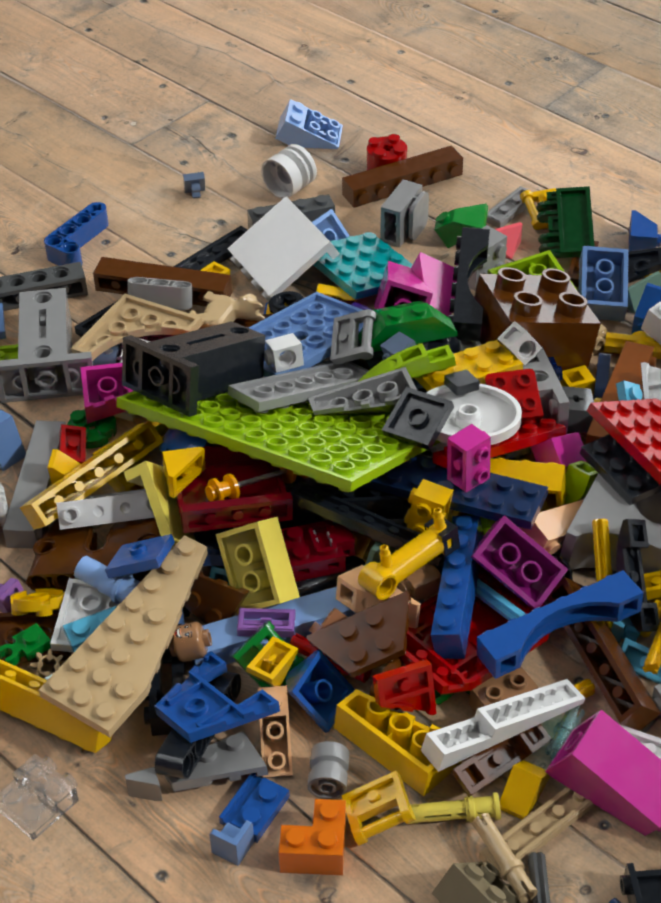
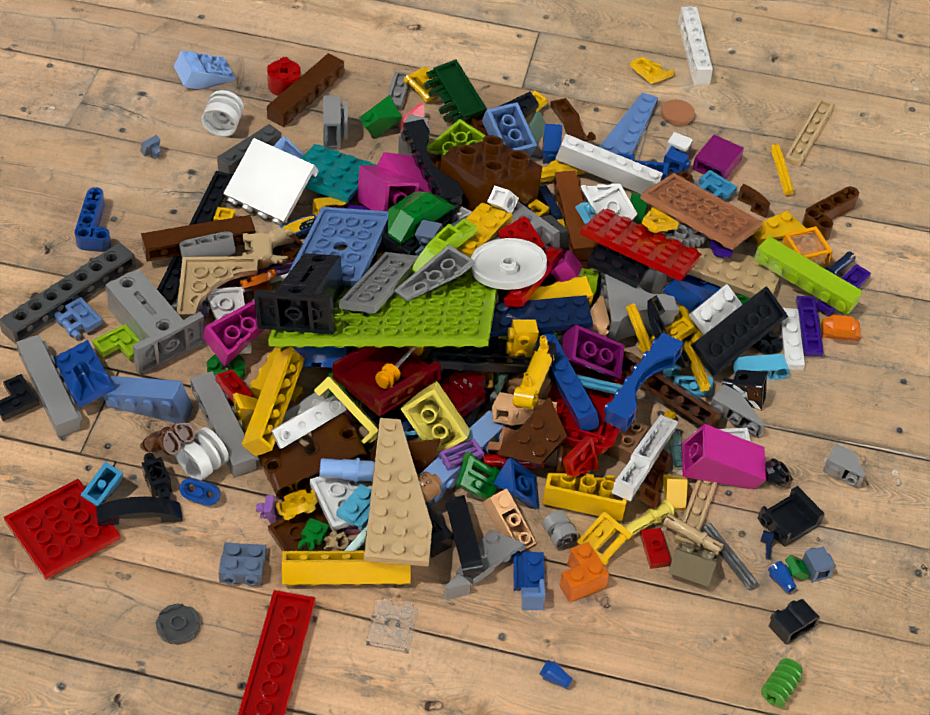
camera: 35 degrees left, 5 degrees up
blue plate [105,534,175,579] -> none
blue wing [155,651,280,743] -> none
yellow slope [162,447,205,498] -> none
yellow slope [246,636,298,687] -> none
white brick [264,333,304,373] -> none
black gear [268,291,304,314] -> none
light grey plate [330,309,376,365] -> none
black plate [382,387,454,450] -> none
black tile [444,369,480,396] -> none
dark pink brick [447,424,491,492] -> none
blue slope [628,210,661,252] -> none
none -> red plate [640,528,671,569]

